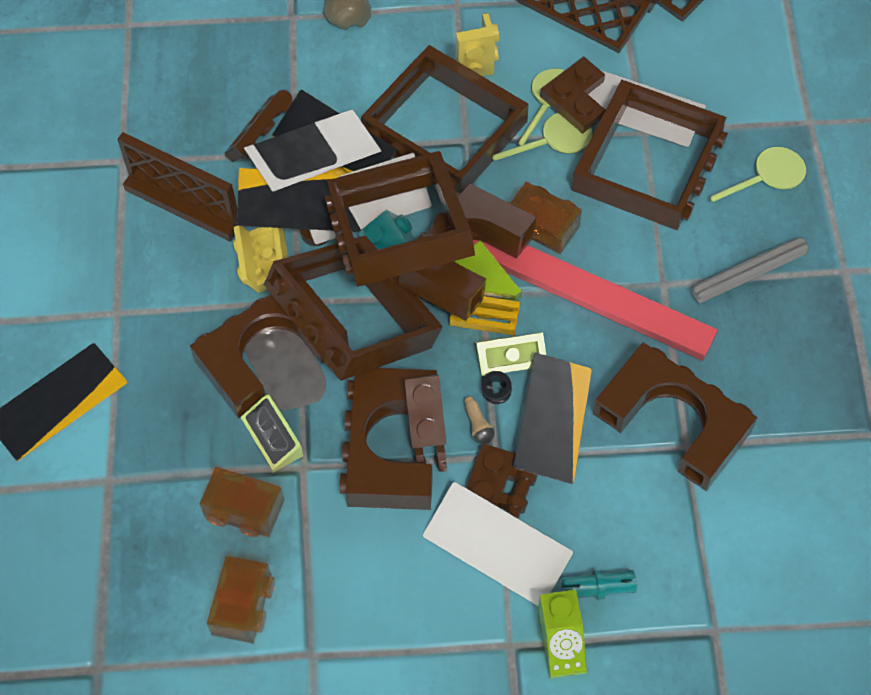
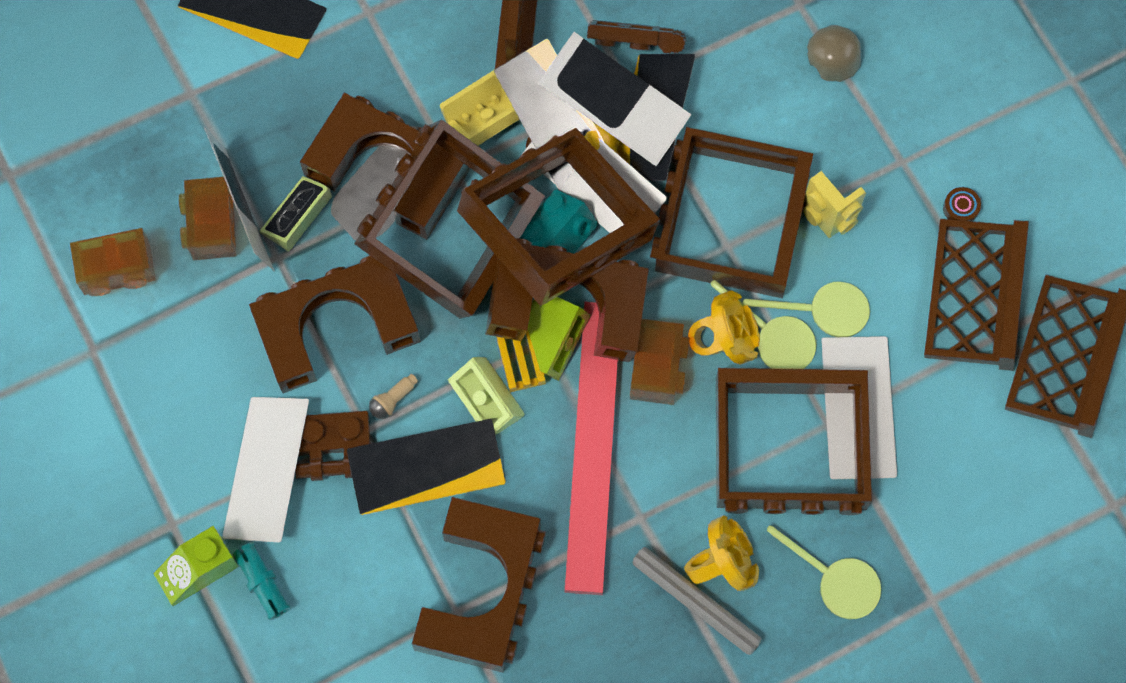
camera: 65 degrees right, 10 degrees up
reddish brown hinge [404,374,447,472] -> none
black bush [481,371,512,404] -> none
reddish brown plate [540,56,606,134] -> none
none -> sticker [204,127,274,271]
none -> yellow tile [684,515,759,591]
none -> yellow tile [688,290,760,365]

